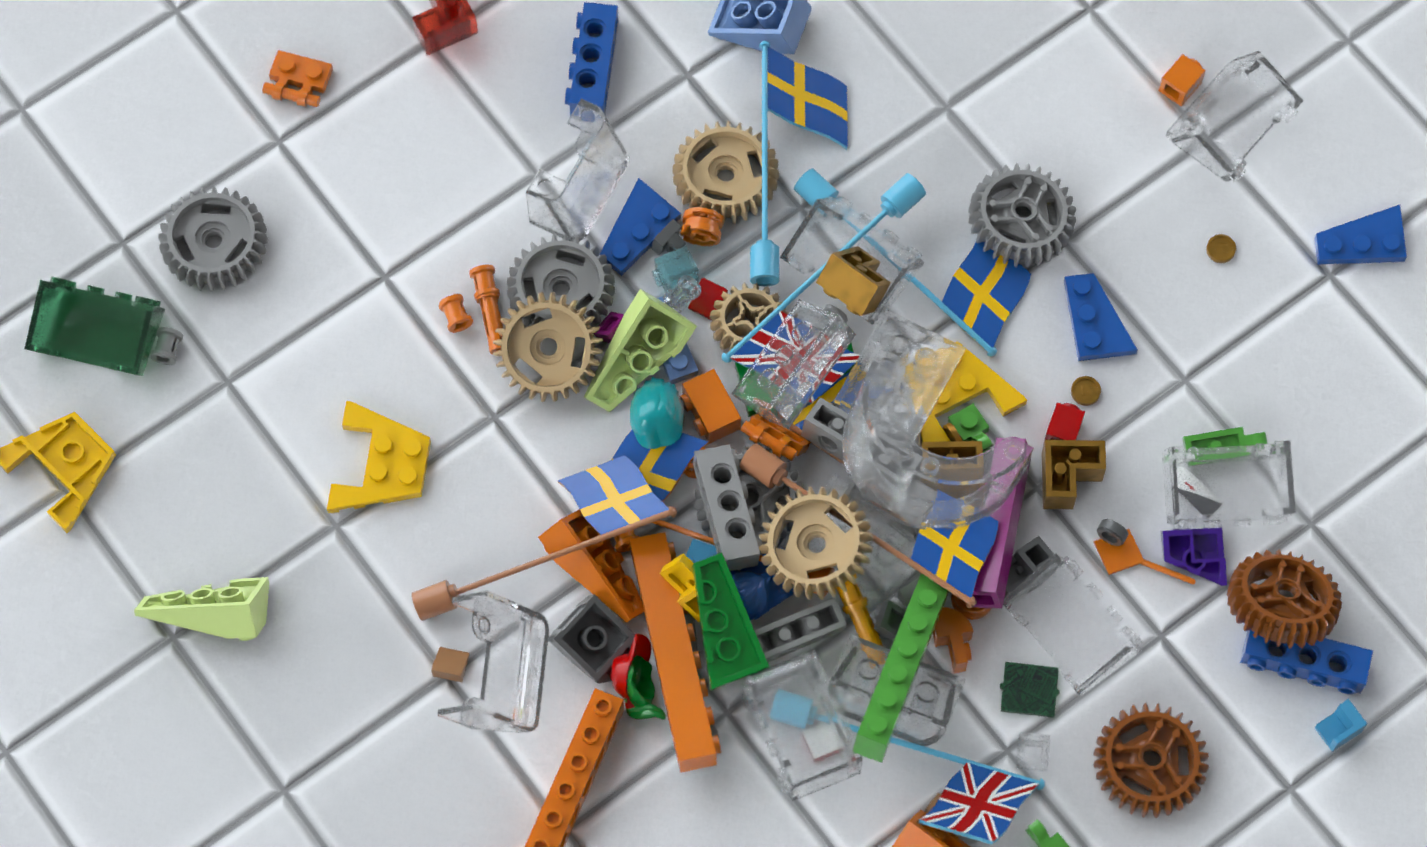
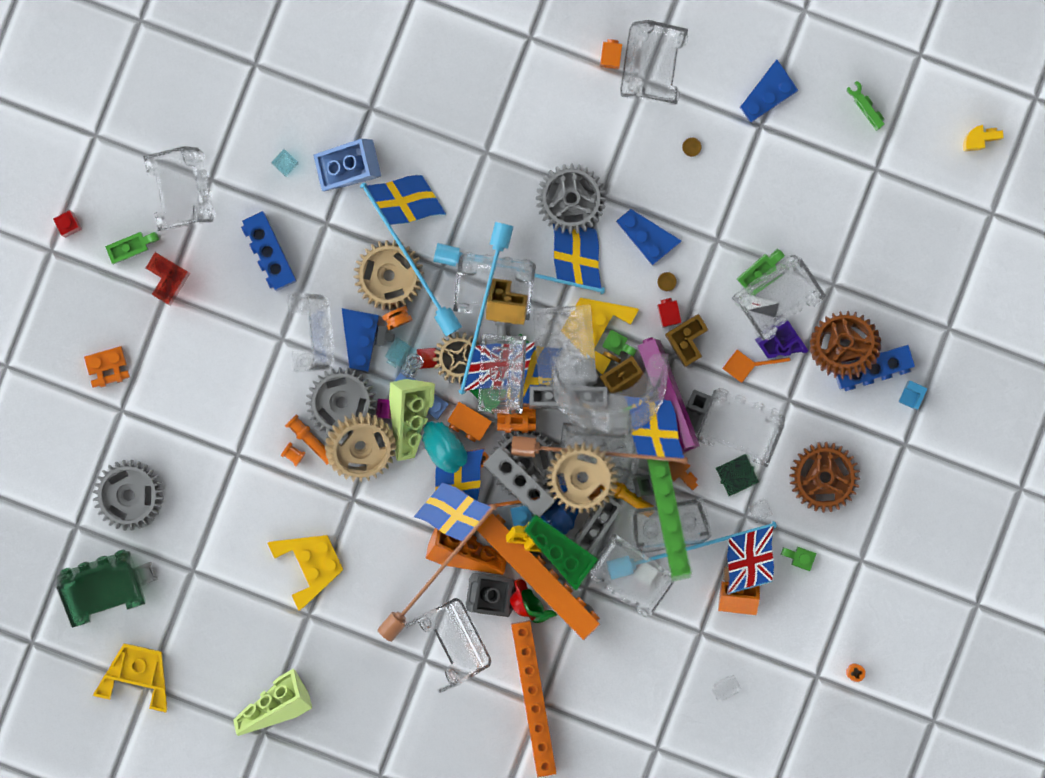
camera: 35 degrees left, 20 degrees up
medium nougat slope [431,647,470,683] -> none
dark grey tile [1096,519,1128,546] -> none

